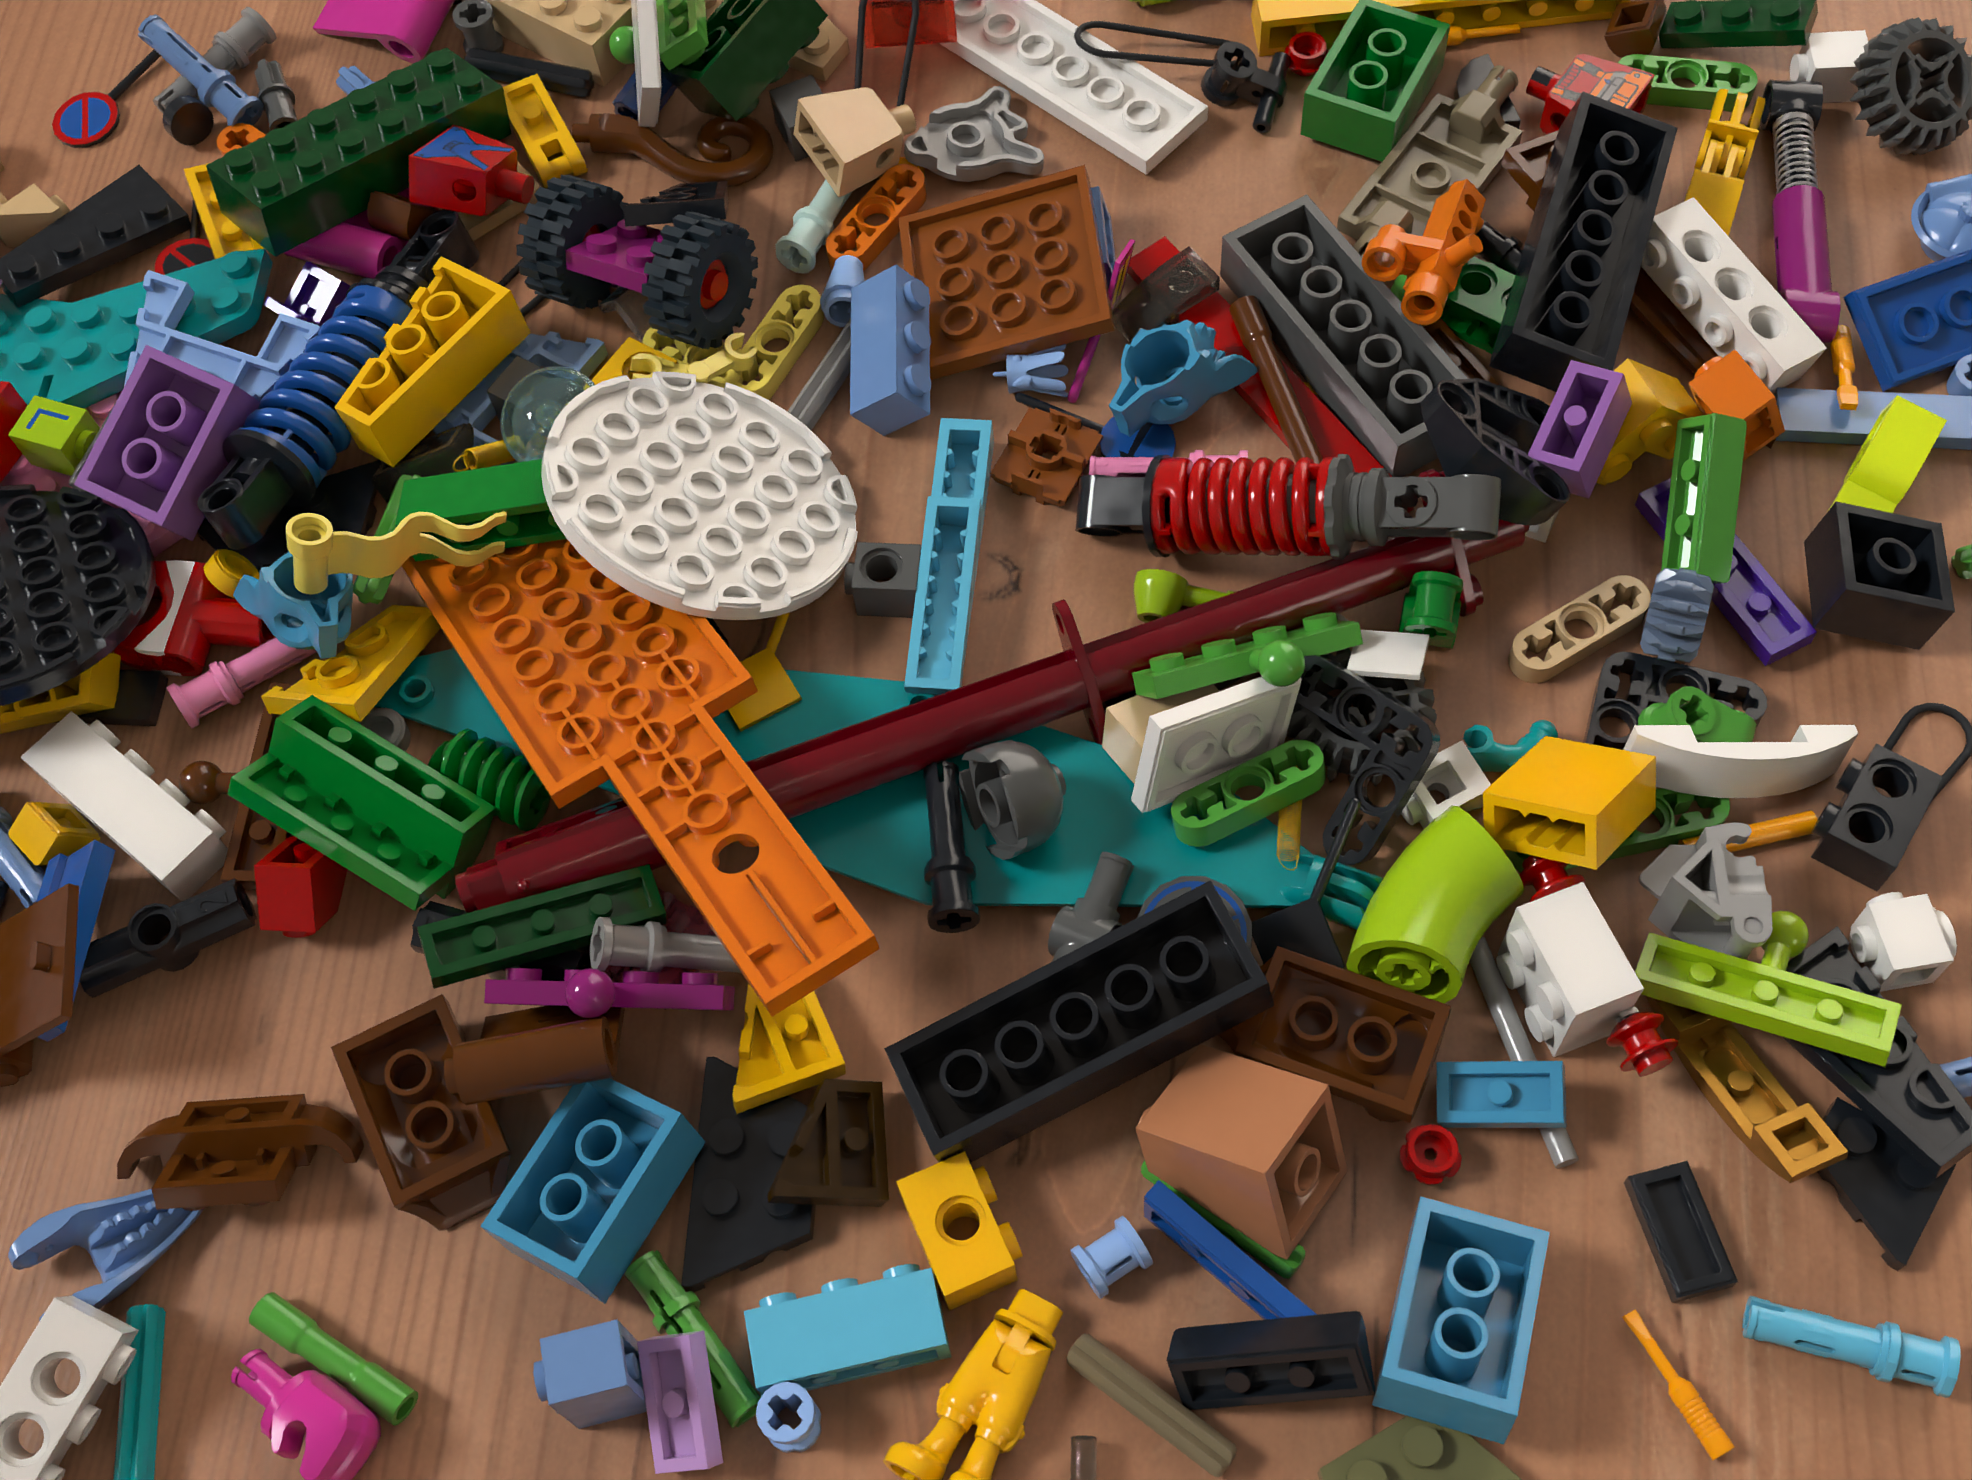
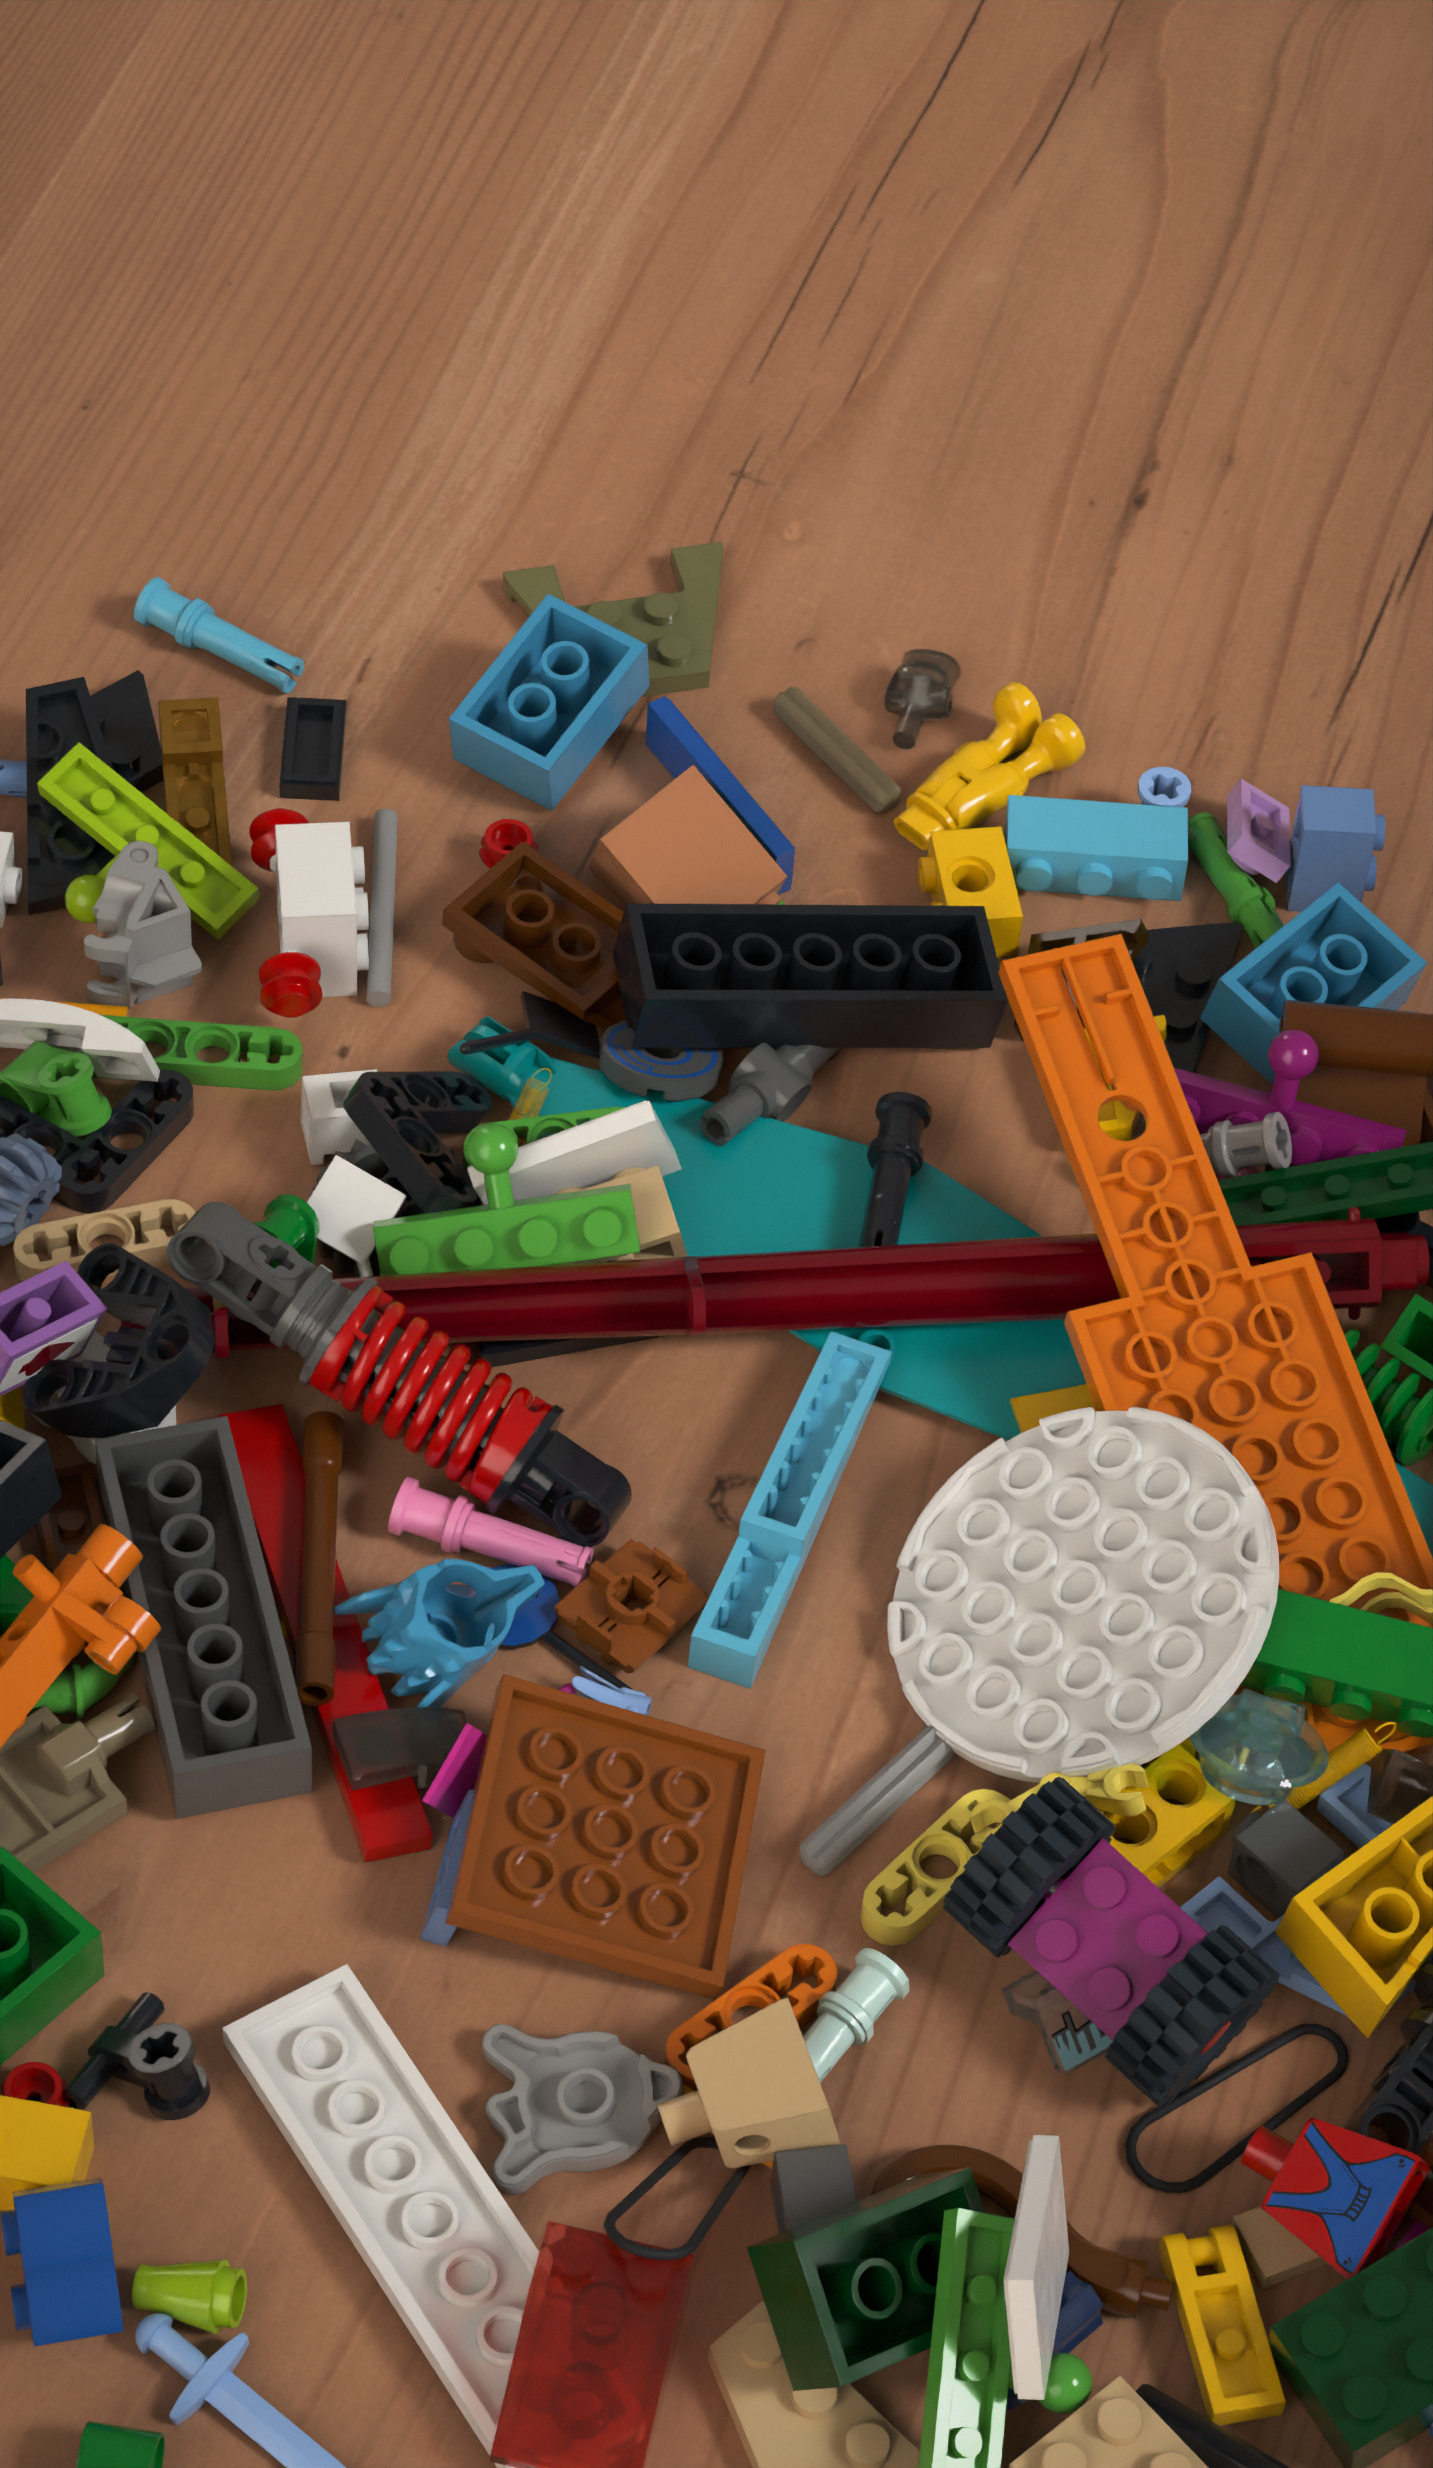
camera: 175 degrees left, 10 degrees down
black wing [623,181,729,227] -> none
light blue cone [820,255,865,327] -> none
dark grey brick [844,542,921,618] -> none
medium blue brick [850,264,931,436] -> none
dark grey cylinder [959,740,1066,860] -> none
light blue bush [1070,1216,1153,1299] -> none
black piece [1074,21,1237,68] -> none
lime bar [1134,569,1234,623] -> none
black slope [1166,1311,1376,1410] -> none
lime brick [1346,805,1525,1004] -> none
dark azure plate [1437,1061,1567,1128] -> none
teal piece [1463,720,1558,772] -> none
yellow brick [1483,736,1656,870] -> none
light orange piece [1622,1309,1735,1461] -> none

